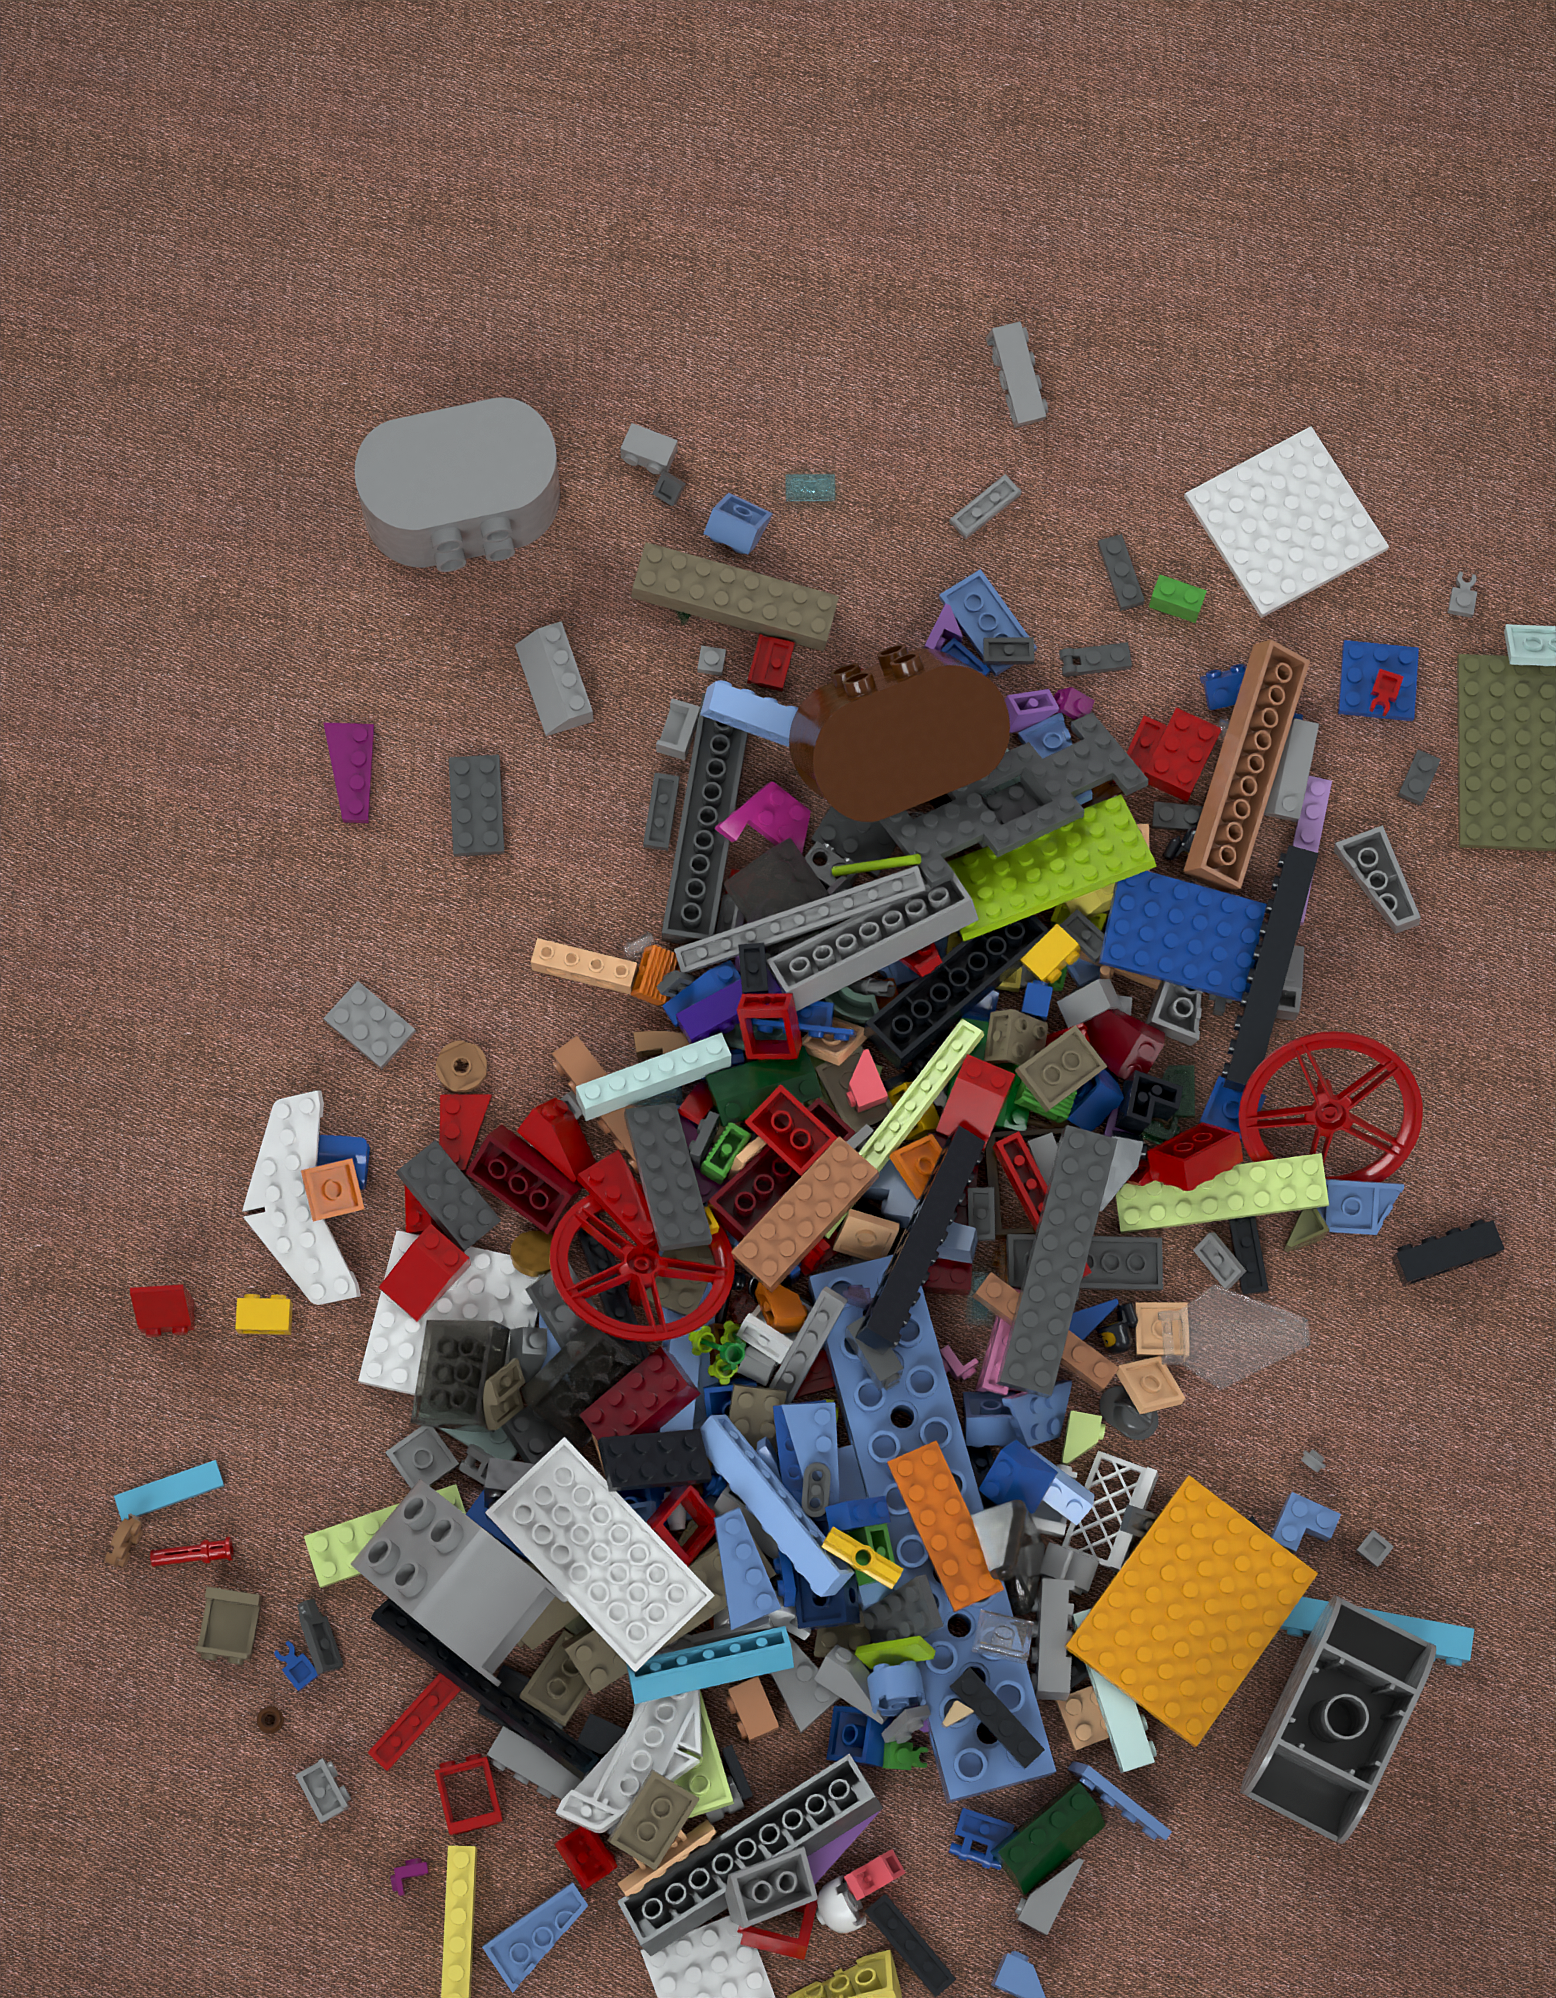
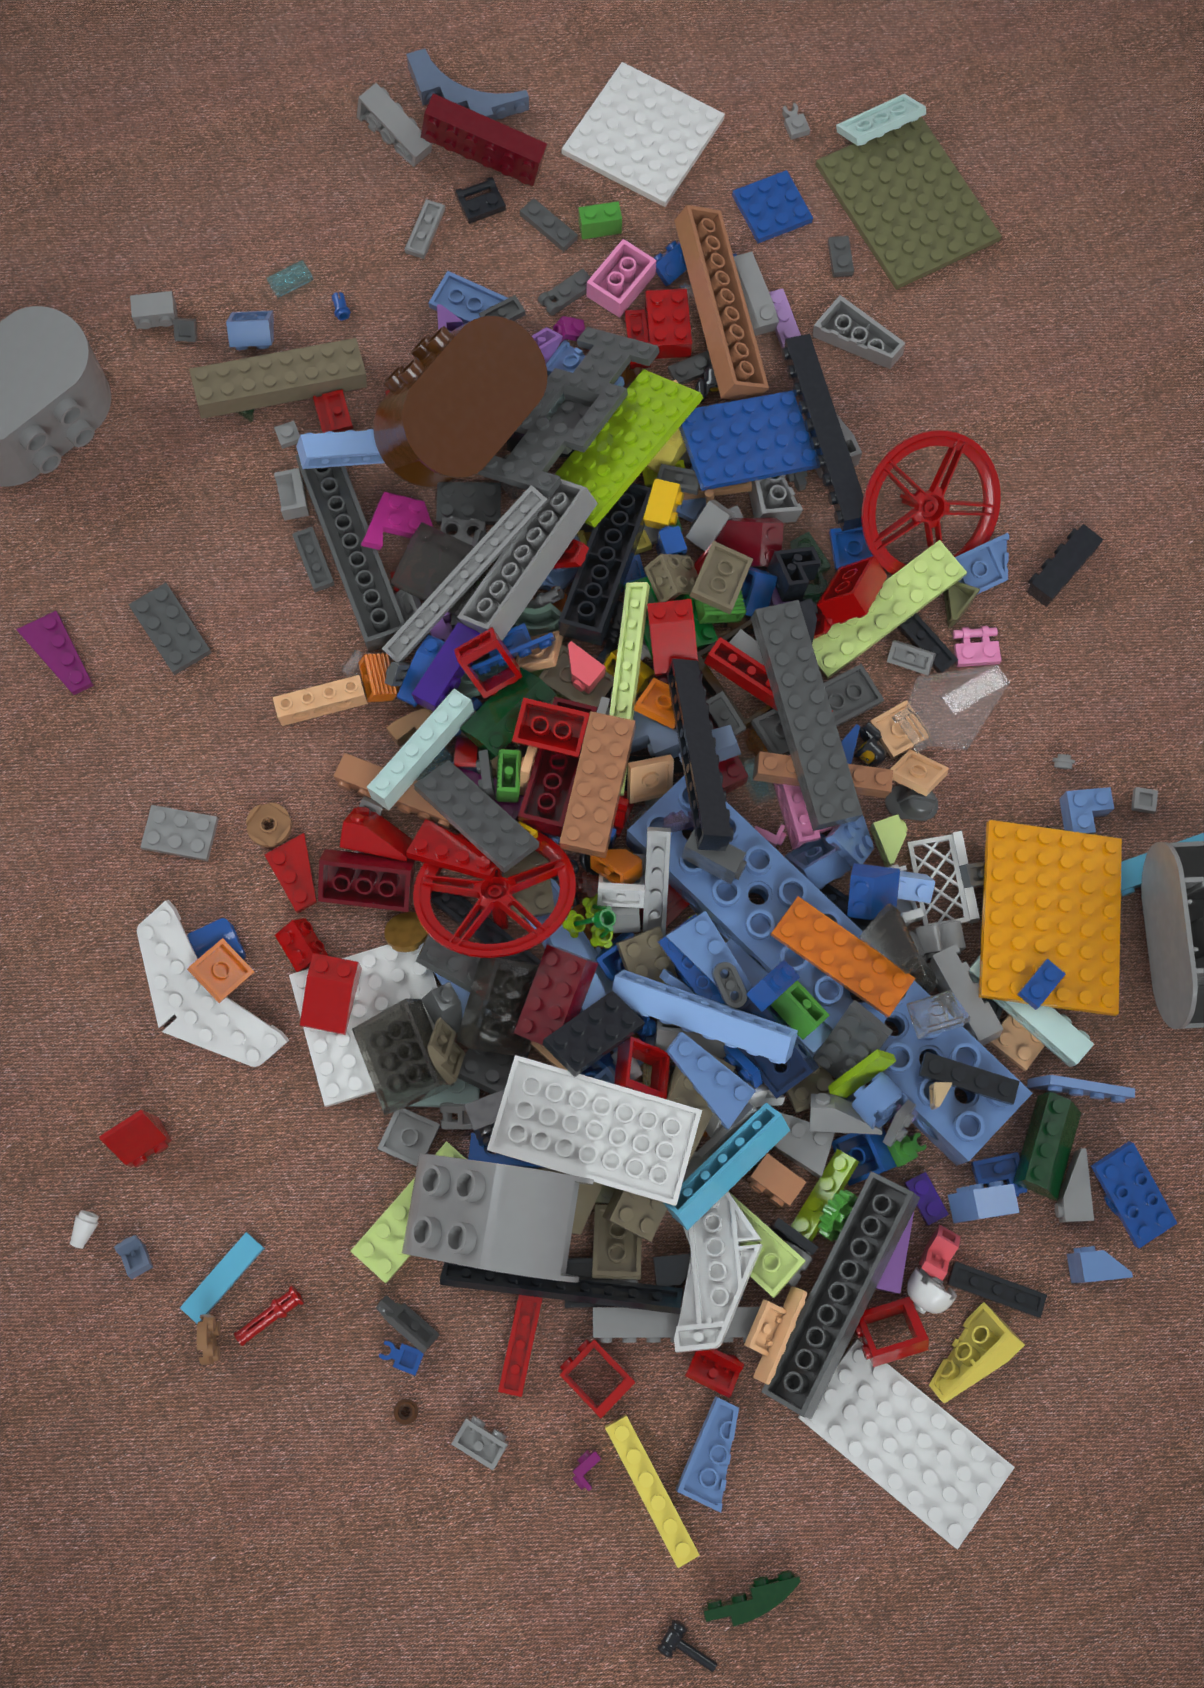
camera: 30 degrees left, 0 degrees up
dark tan panel [195,1587,263,1665] -> none
yellow brick [235,1294,293,1335] -> none
dark grey plate [395,1140,501,1252] -> none
light grey slope [515,621,594,736] -> none
dark tan plate [608,1769,699,1871] -> none
light grey slope [725,1846,818,1928] -> none
black plate [738,942,769,994] -> none
yellow piece [821,1527,903,1590] -> none
lime bar [832,854,921,877] -> none
red plate [1369,669,1404,716] -> none
none -> white cone [69,1210,99,1249]
none -> sand blue bracket [114,1235,153,1280]
none -> blue pin [331,292,351,321]
none -> sand blue arch [406,49,529,120]
none -> dark red brick [421,93,548,186]
none -> black plate [454,177,506,224]
none -> bright pink brick [587,239,657,318]
none -> lime plate [791,1149,859,1242]
none -> bright green gear [818,1190,858,1241]
none -> dark purple plate [904,1172,949,1226]
none -> medium blue brick [948,1181,1020,1224]
none -> bright pink plate [953,626,1001,667]
none -> blue plate [1017,959,1066,1010]
none -> blue plate [1091,1141,1177,1248]

